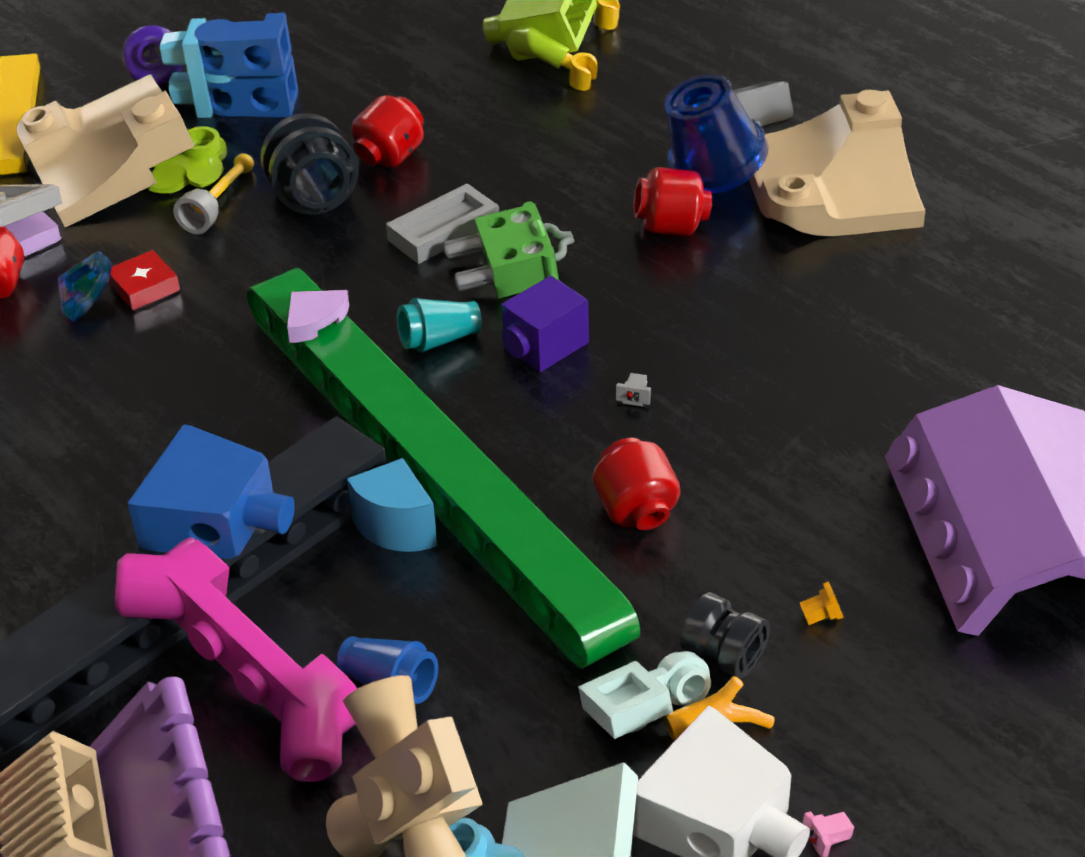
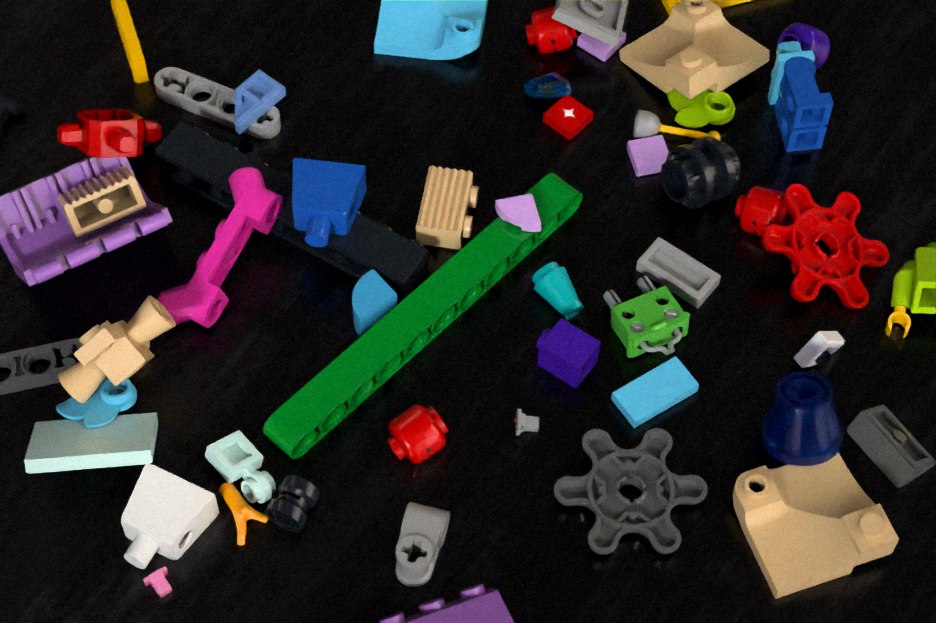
camera: 75 degrees right, 15 degrees up
blue cone [337,636,438,704] -> none
red head [633,167,712,237] -> none
light orange piece [800,581,844,625] -> none
none -> light grey piece [395,502,450,587]
none -> tan brick [416,165,479,250]
none -> dark grey plate [554,428,708,555]
none -> medium azure tile [611,356,699,428]
none -> lavender tile [626,135,669,177]
none -> red plate [761,183,890,309]
none -> white tile [794,331,845,368]

